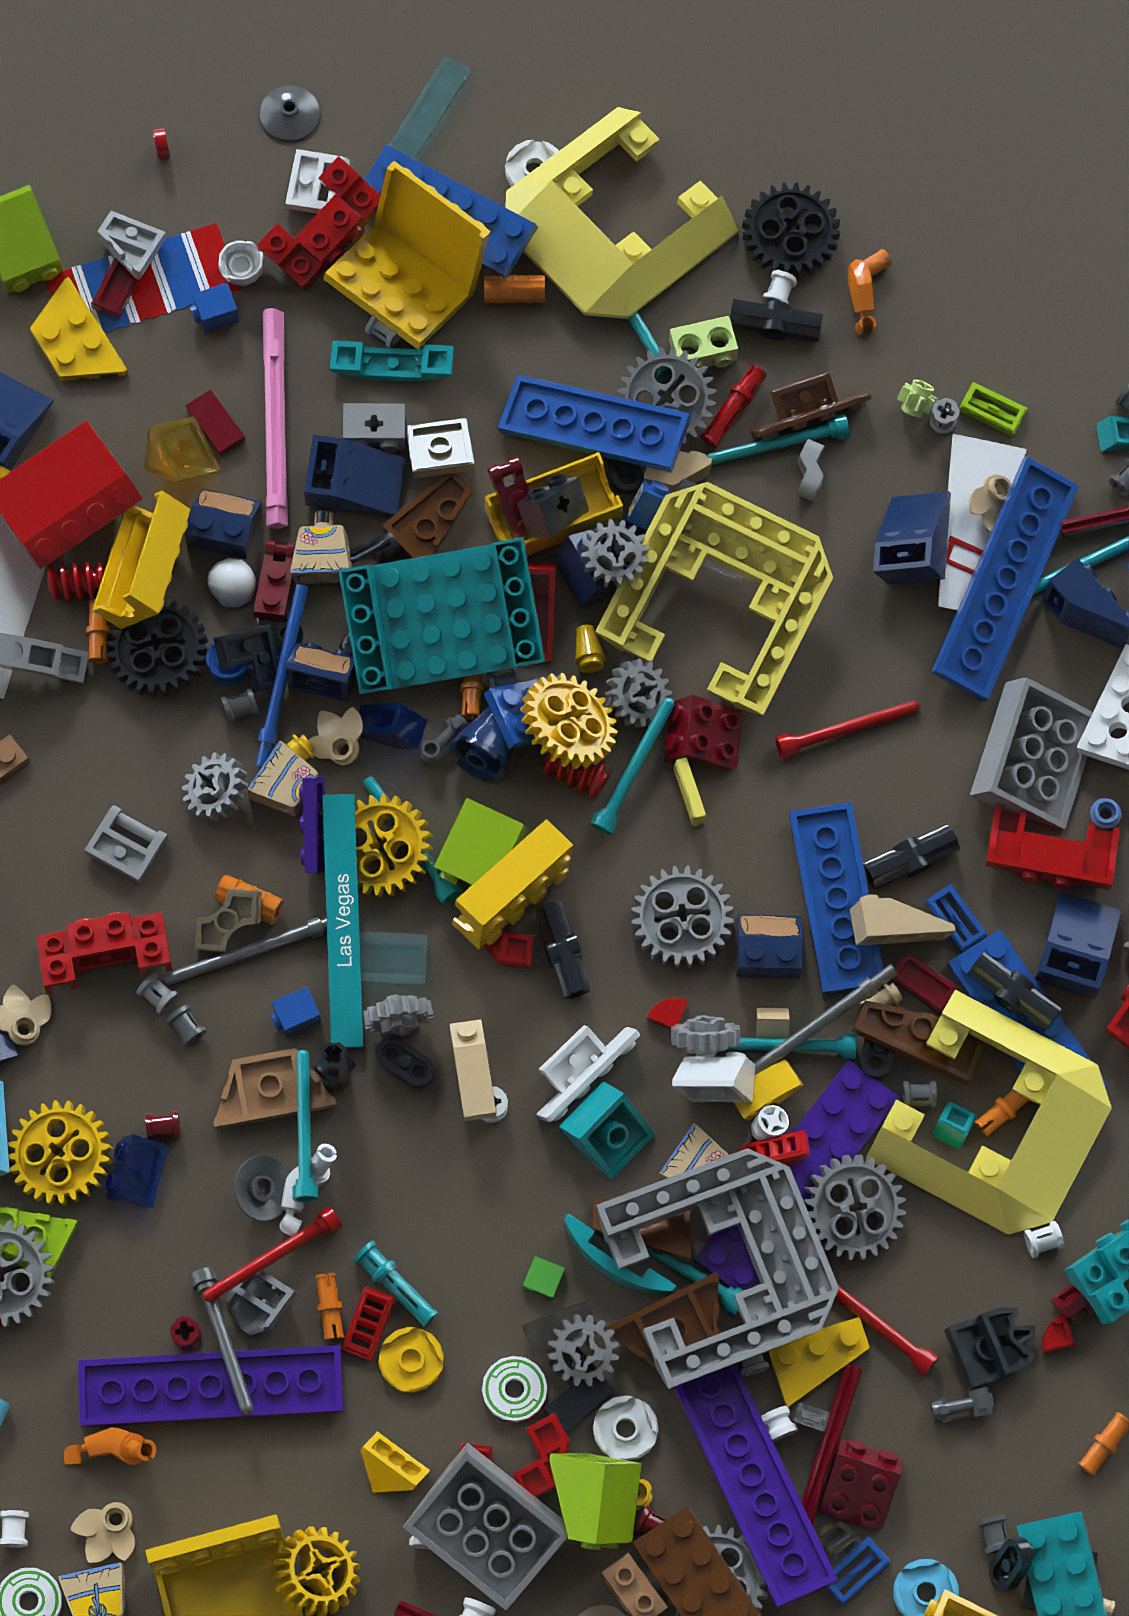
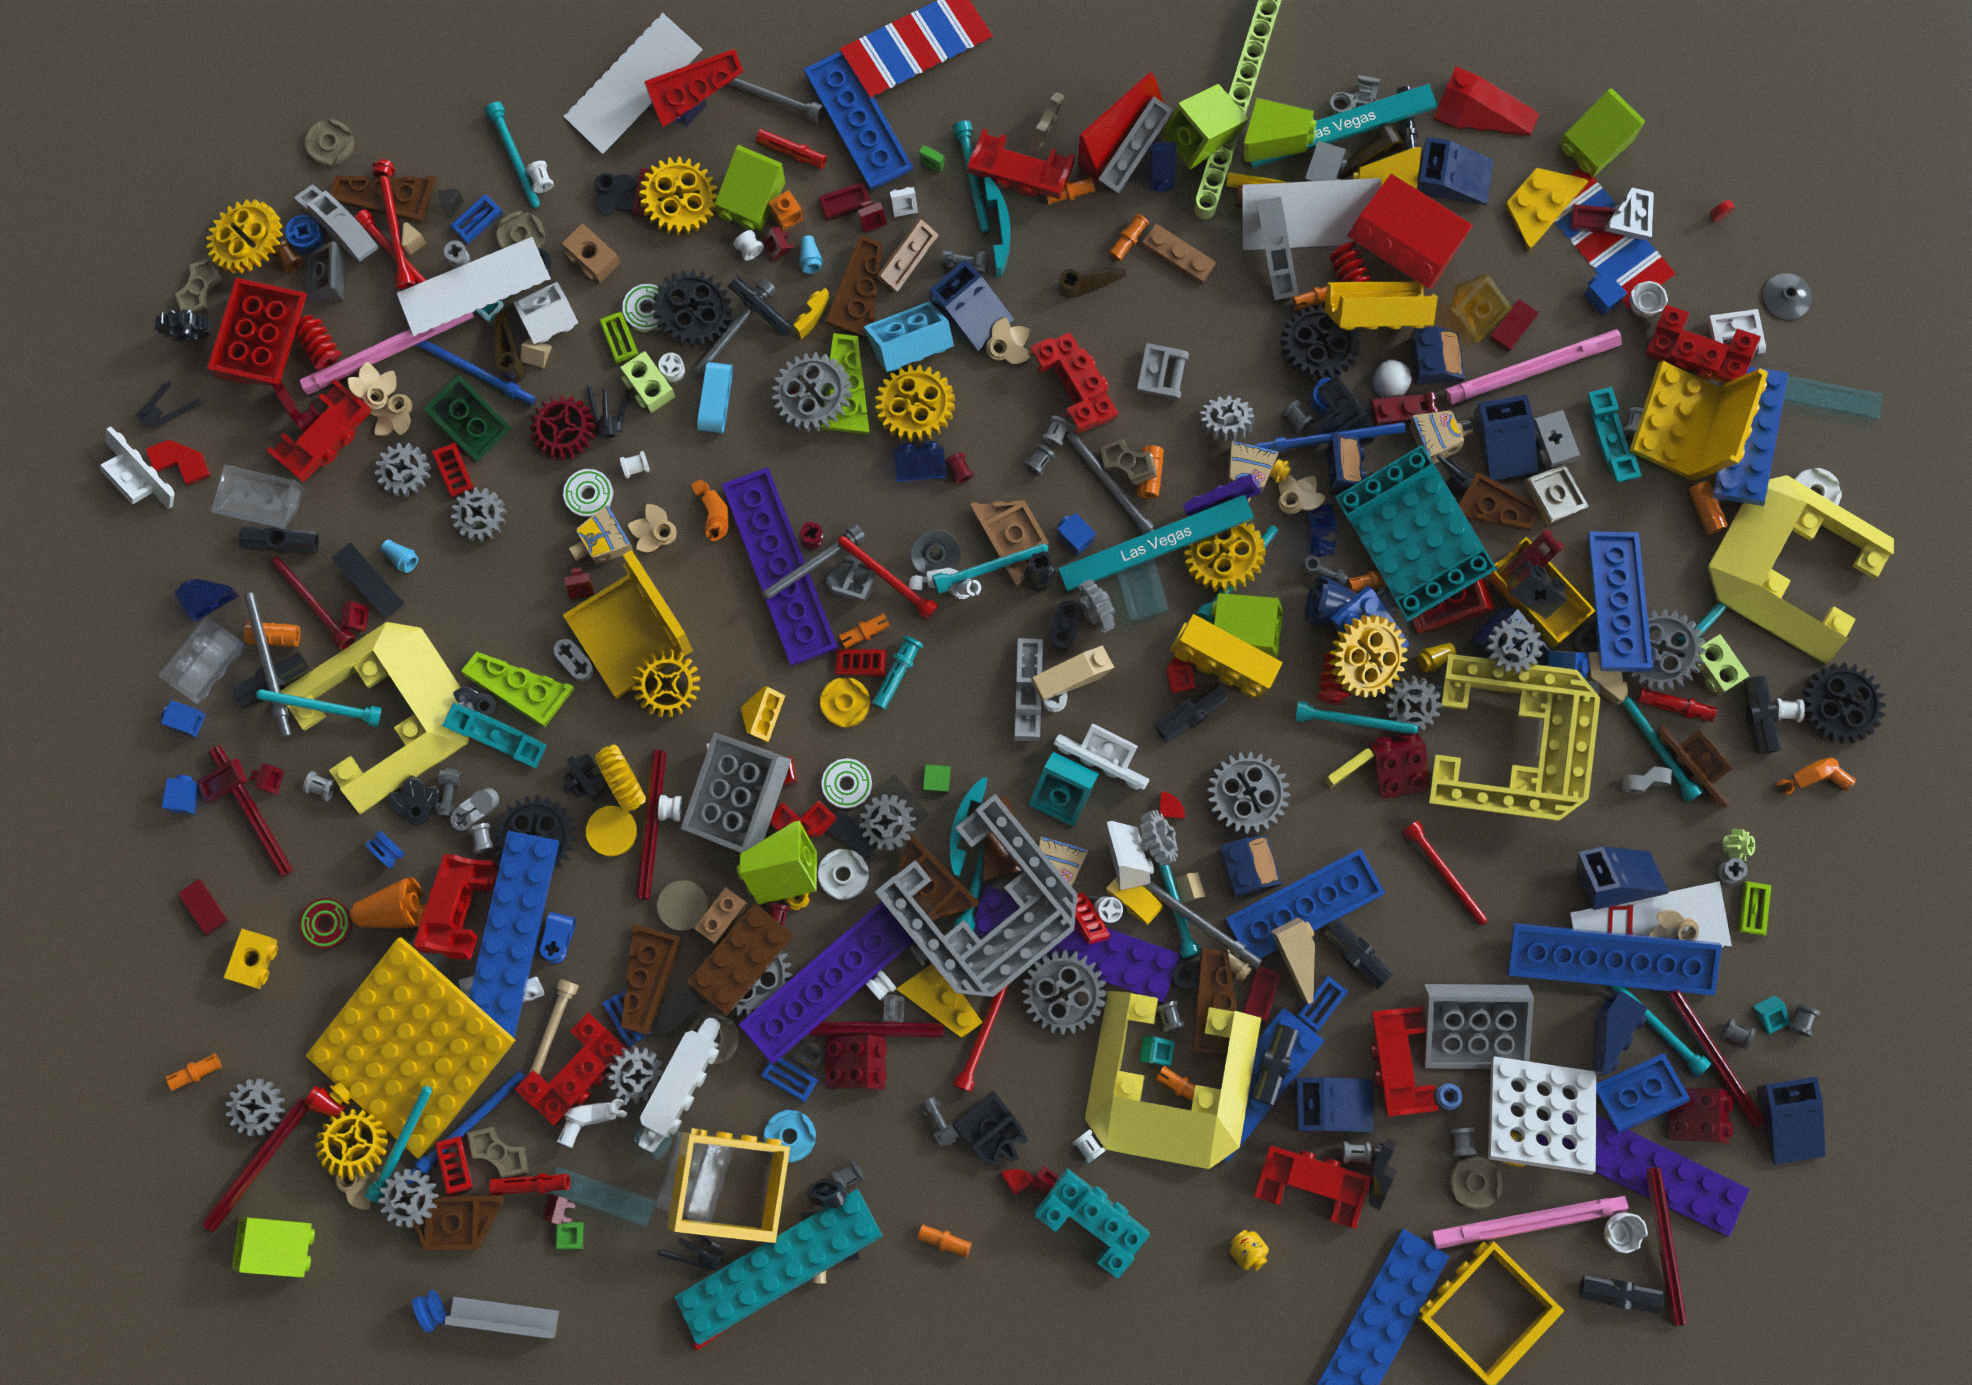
camera: 75 degrees right, 5 degrees up
none -> light grey slope [1015,638,1043,742]

